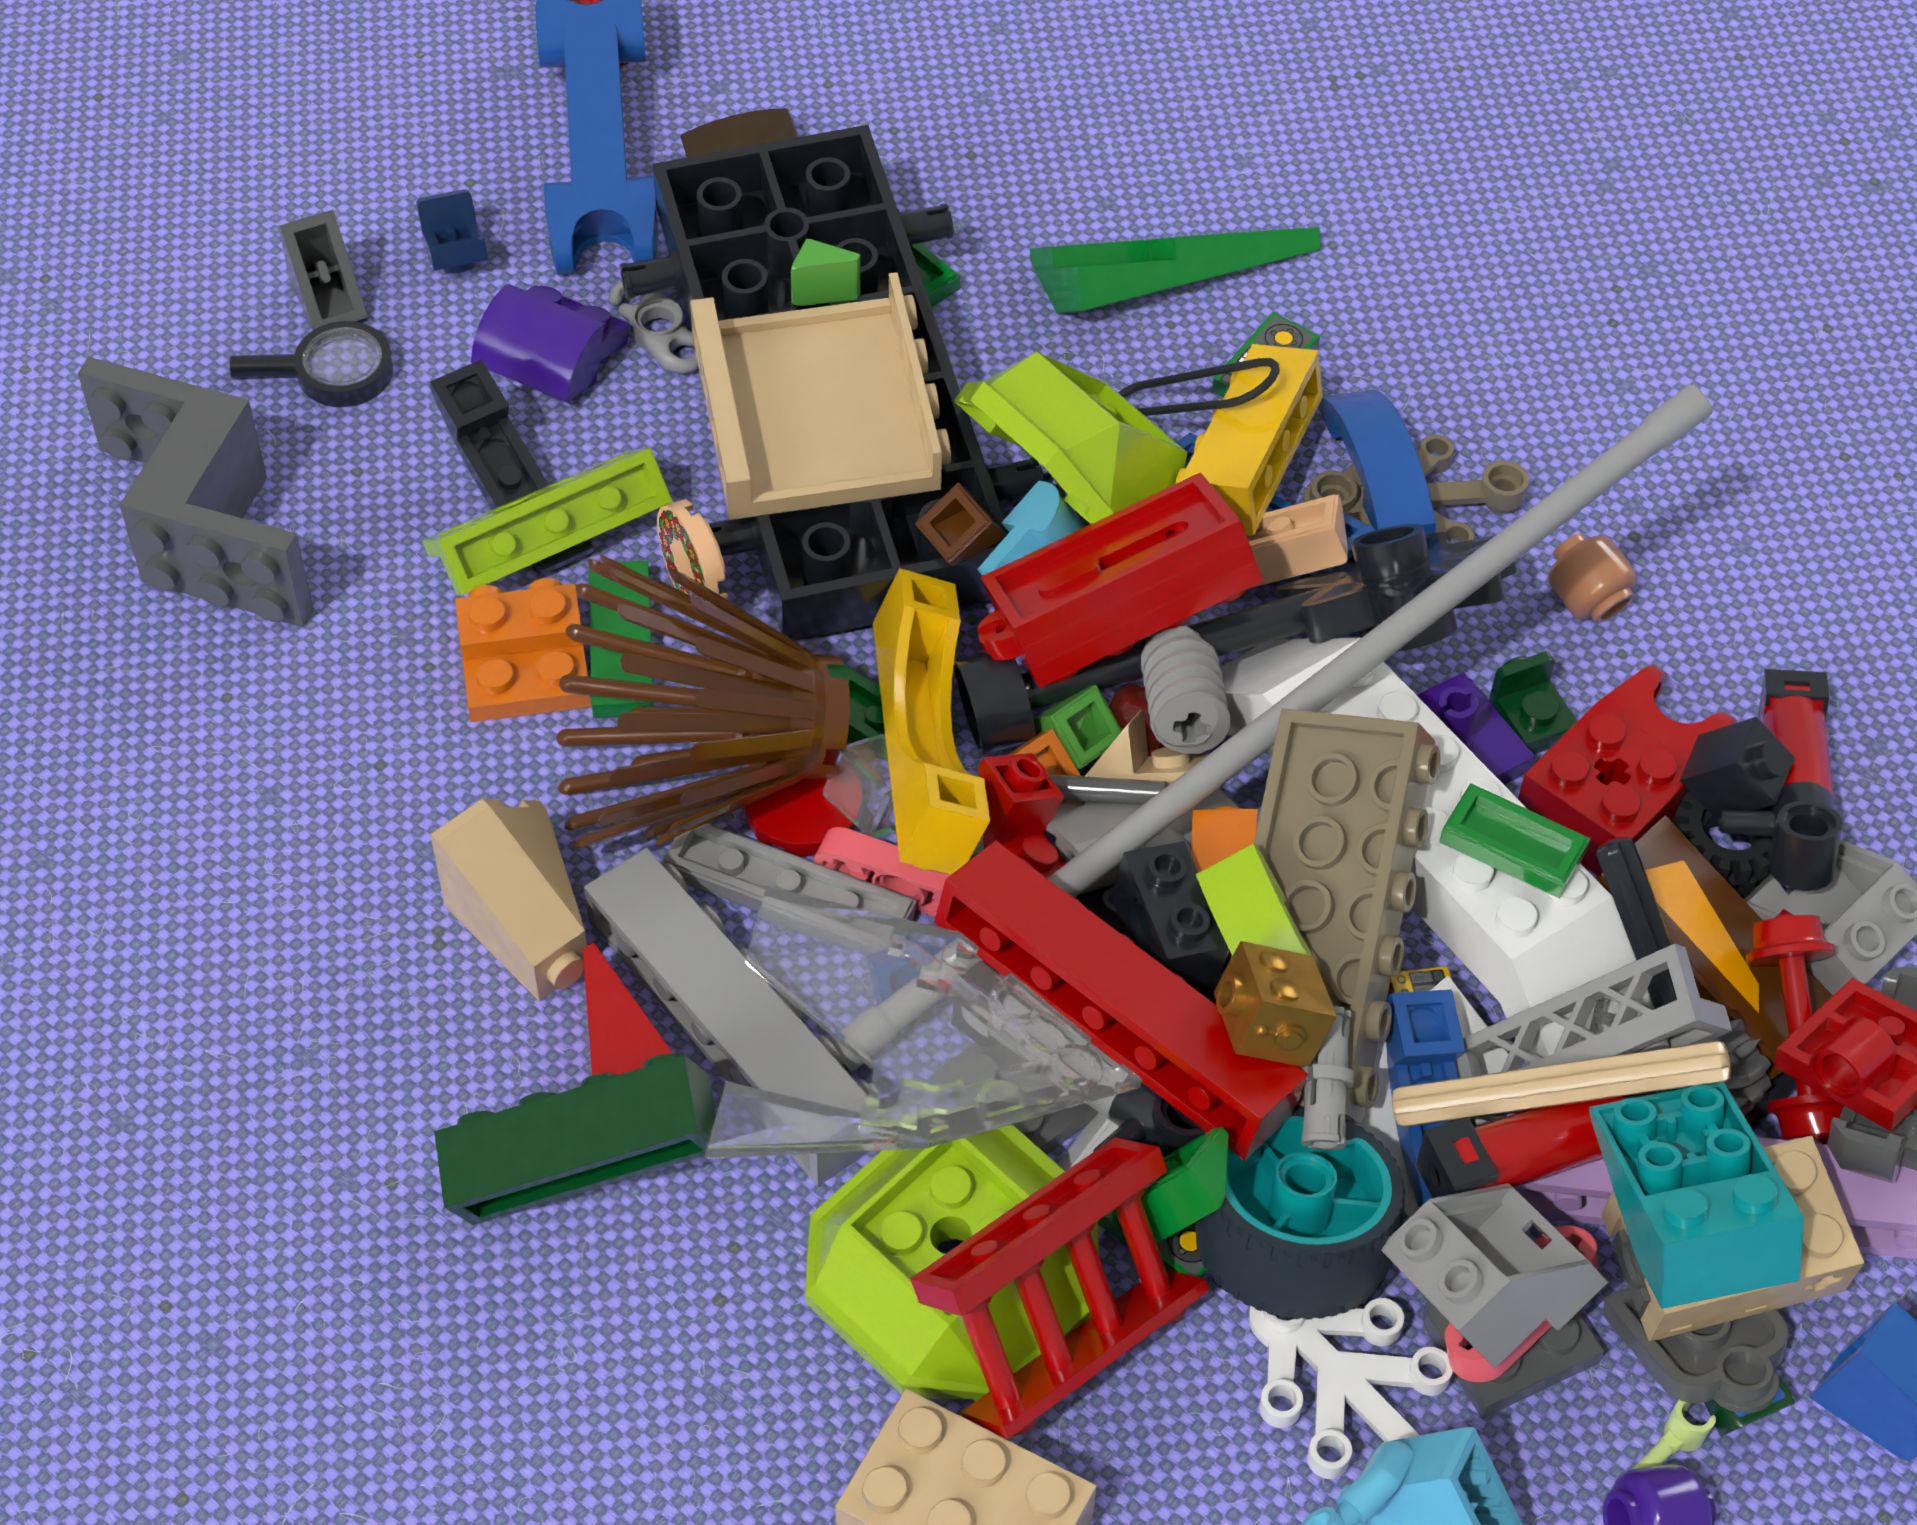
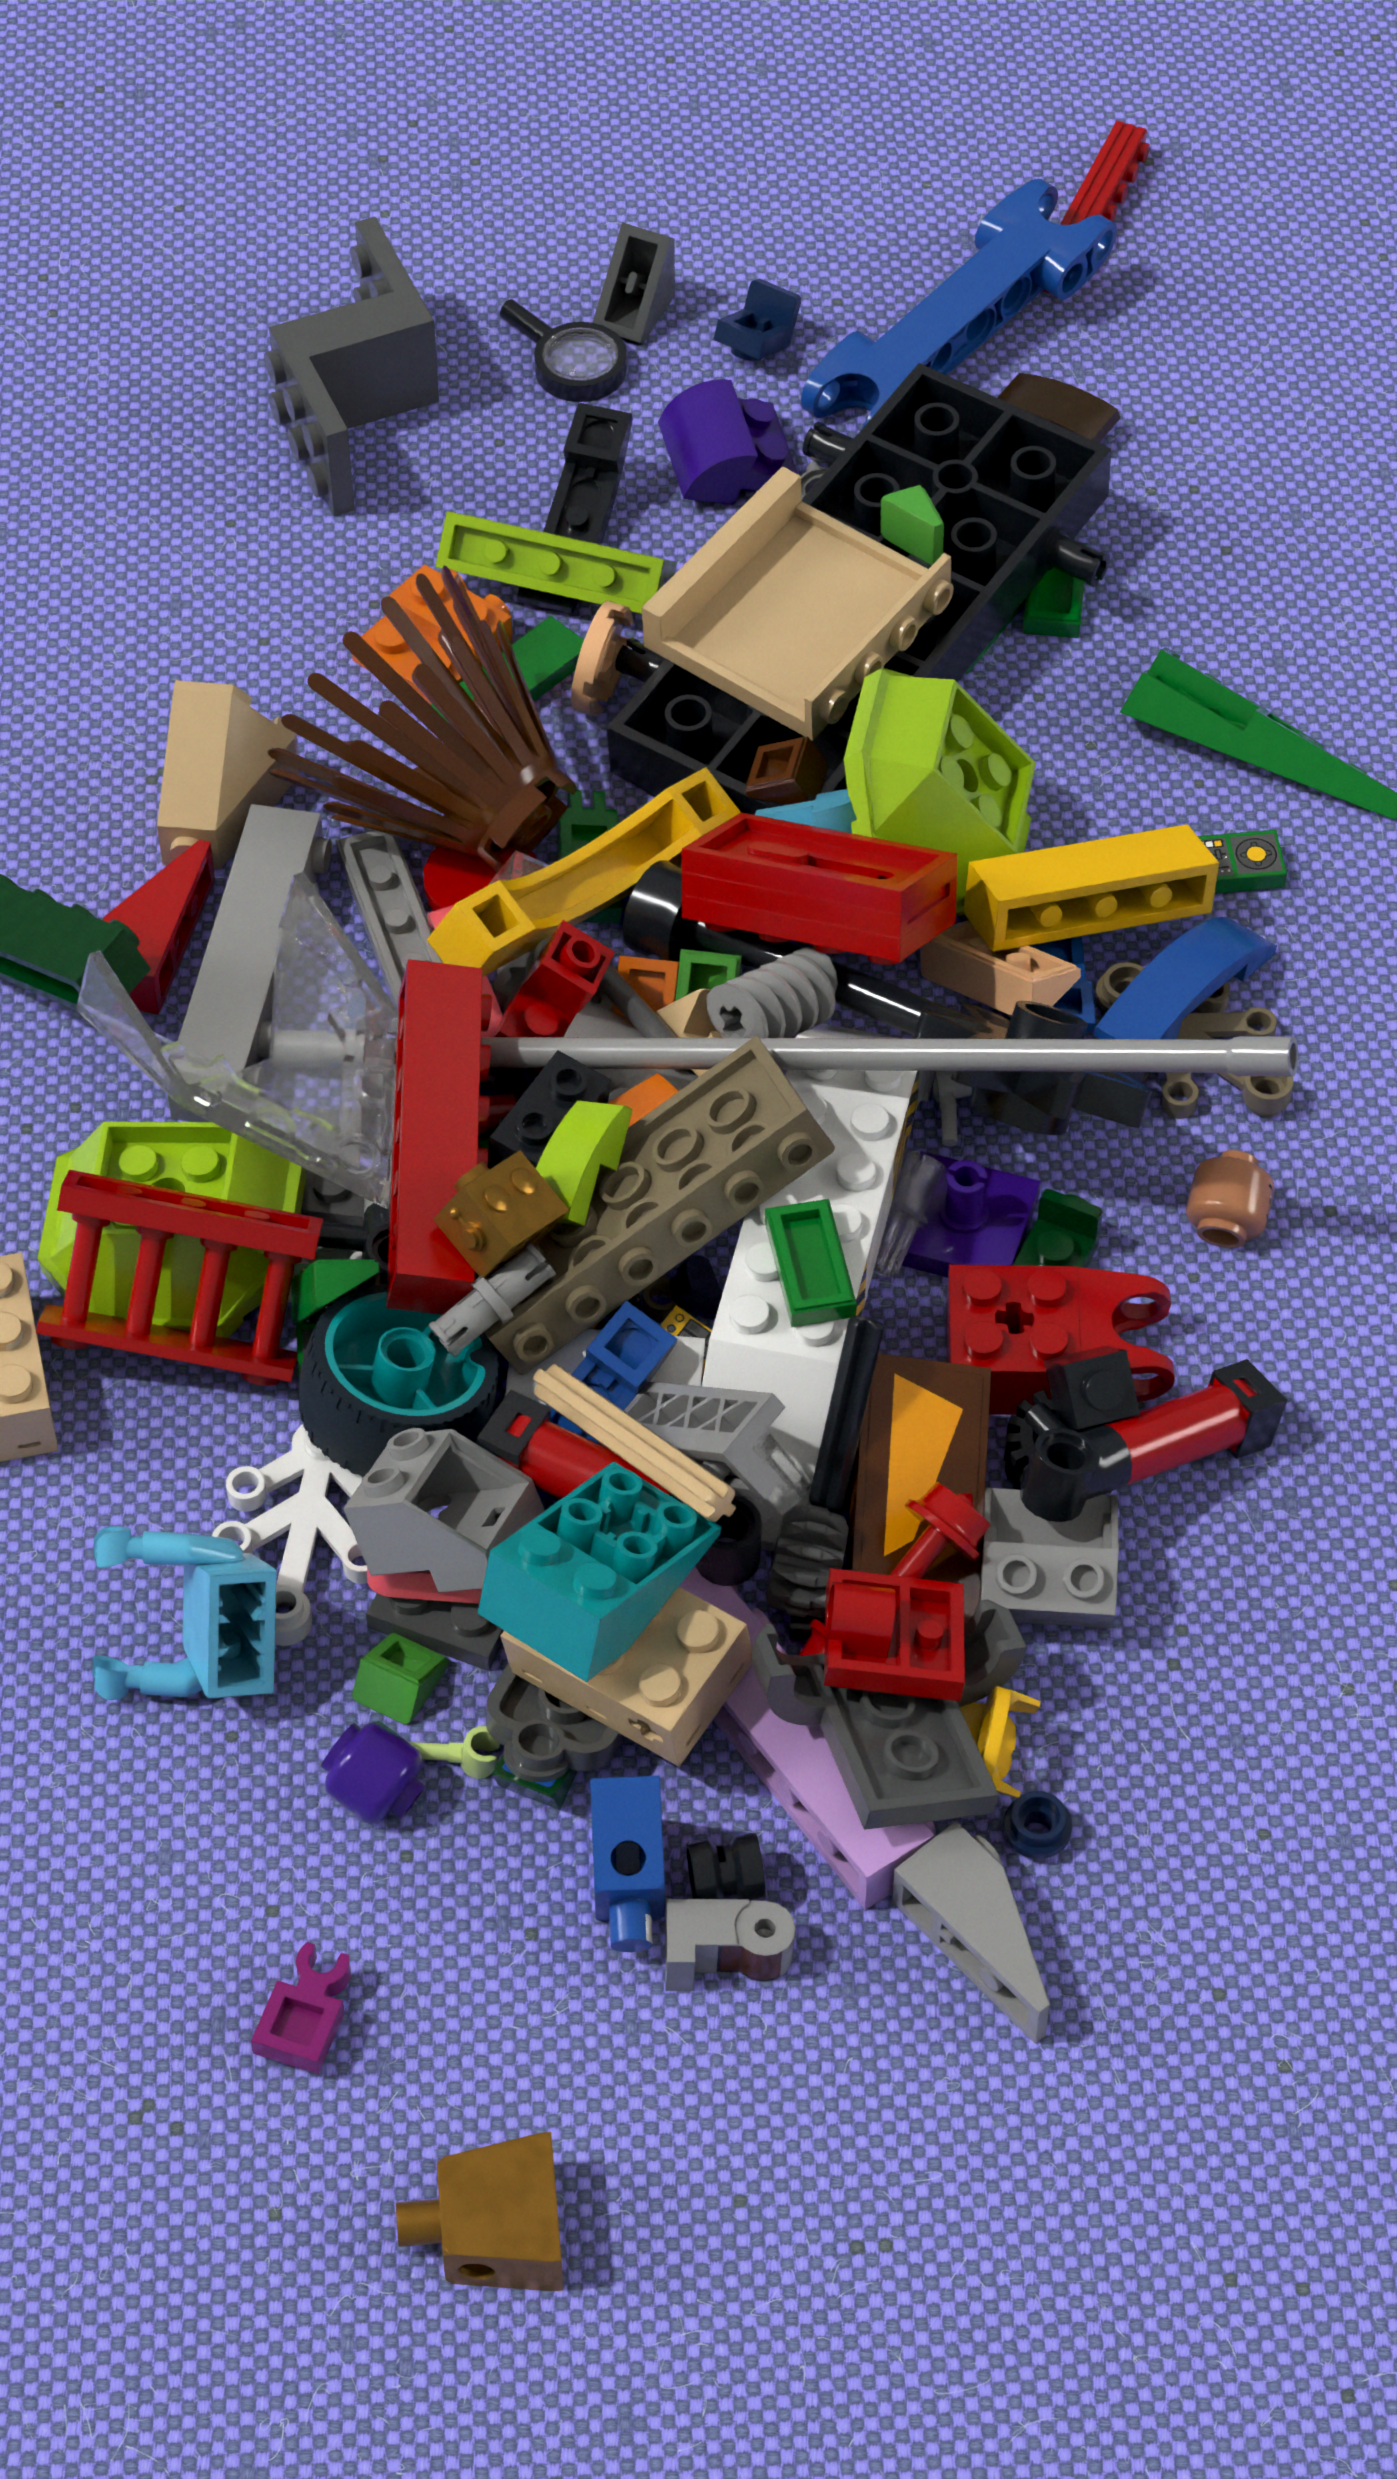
camera: 50 degrees right, 0 degrees up
black piece [1118,358,1280,416] -> none
none -> bright green slope [352,1633,450,1724]

